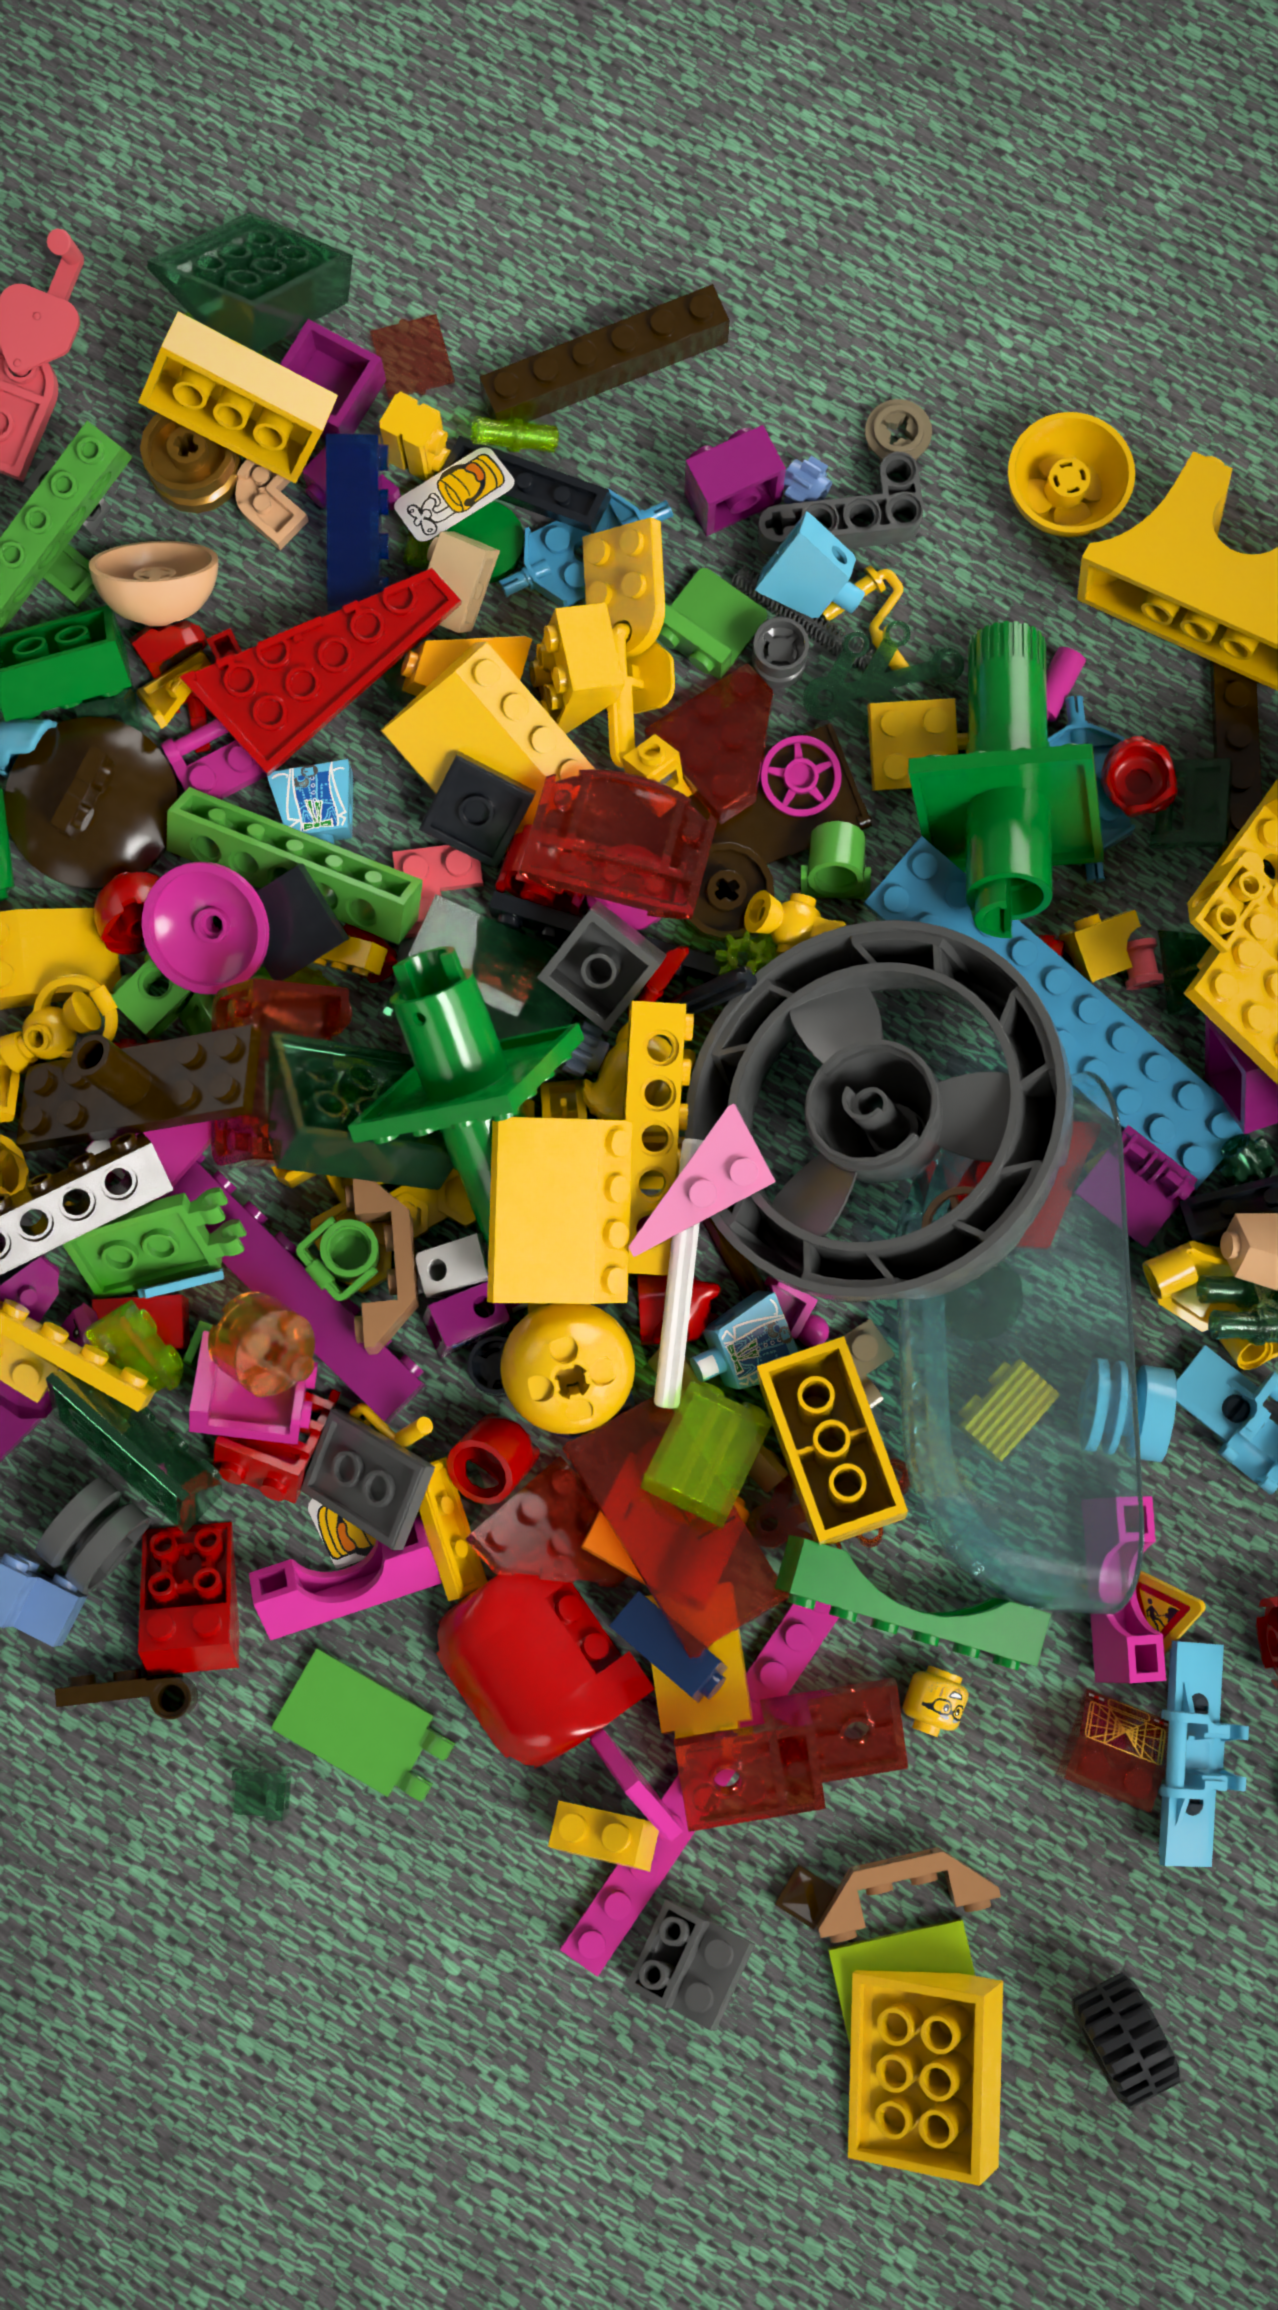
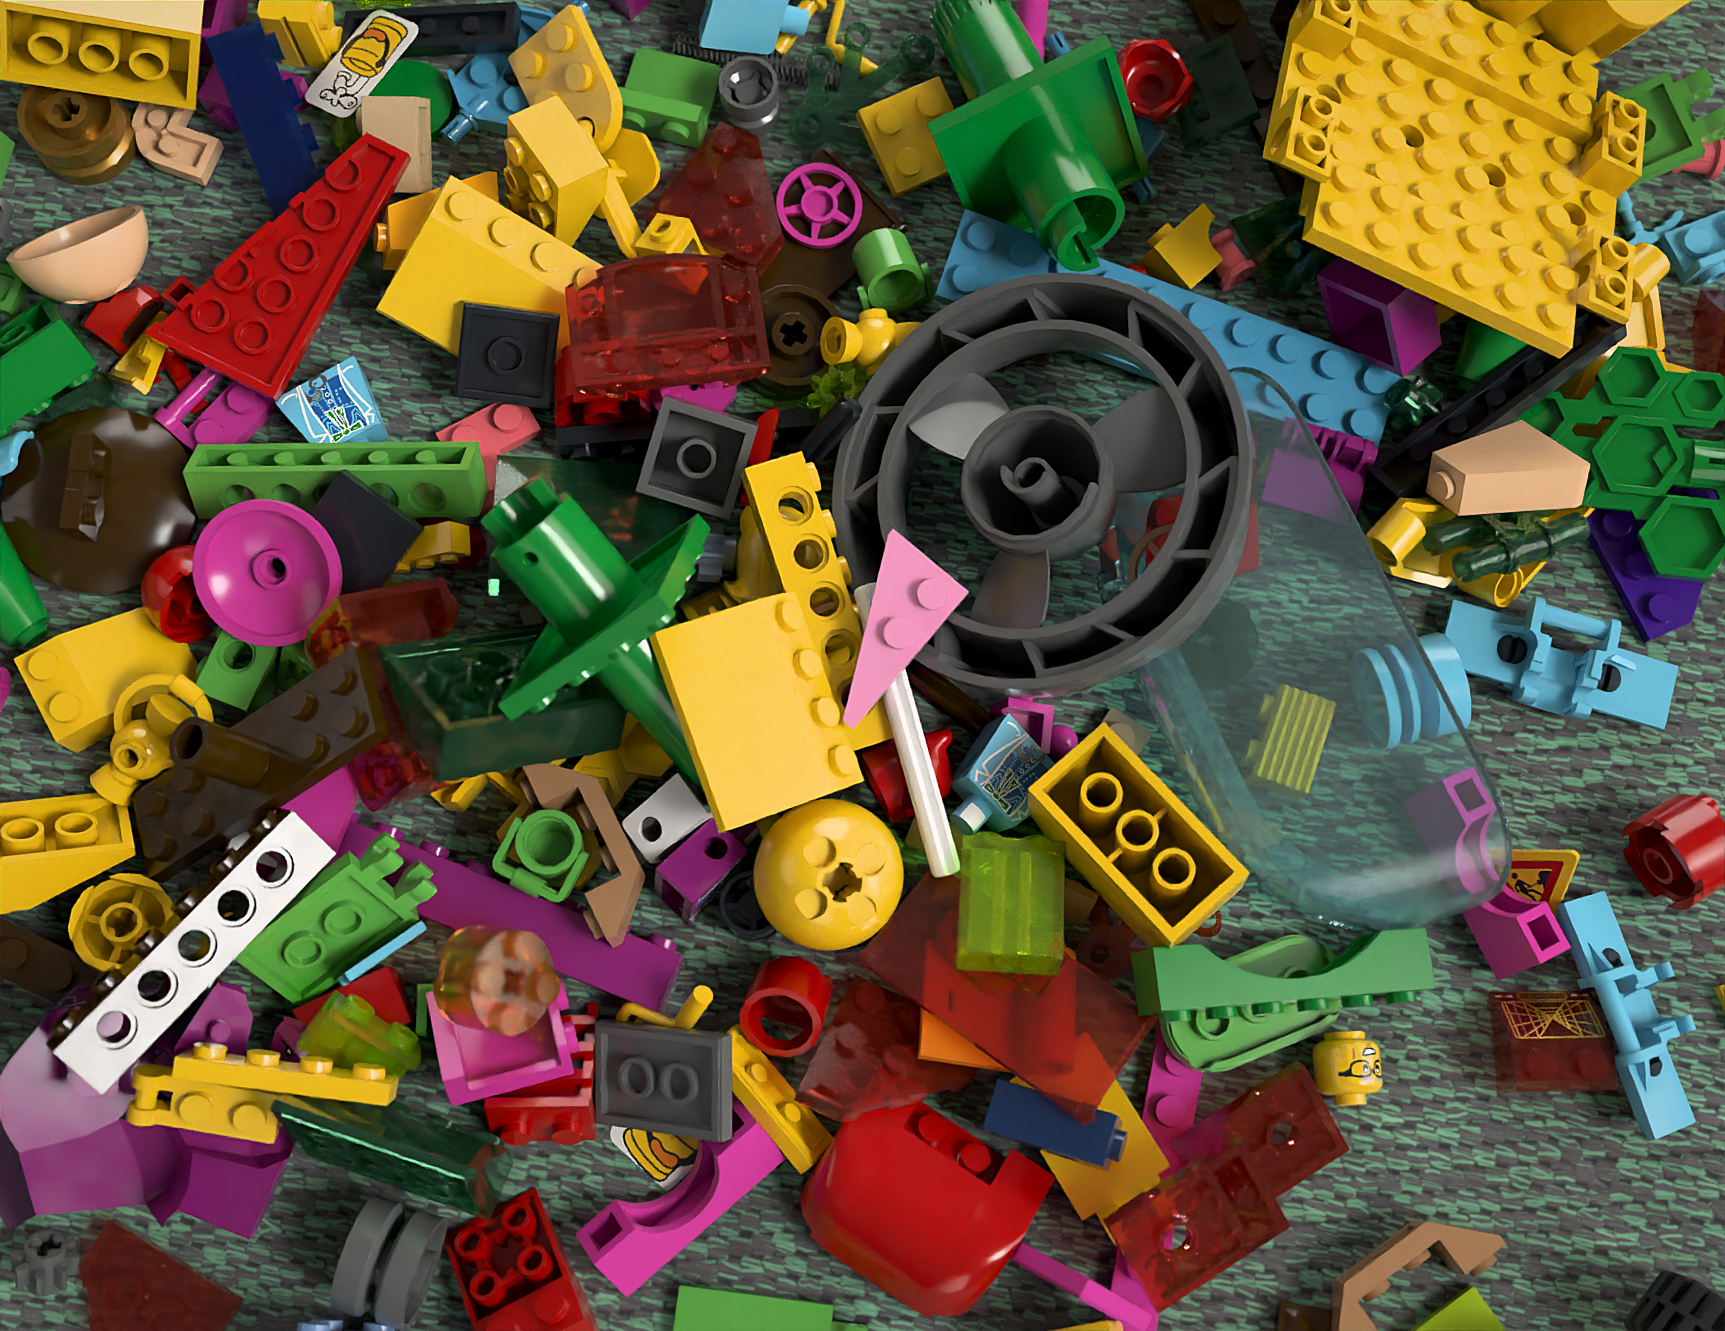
camera: 25 degrees left, 5 degrees down
none -> bright green tile [1160,935,1341,1072]

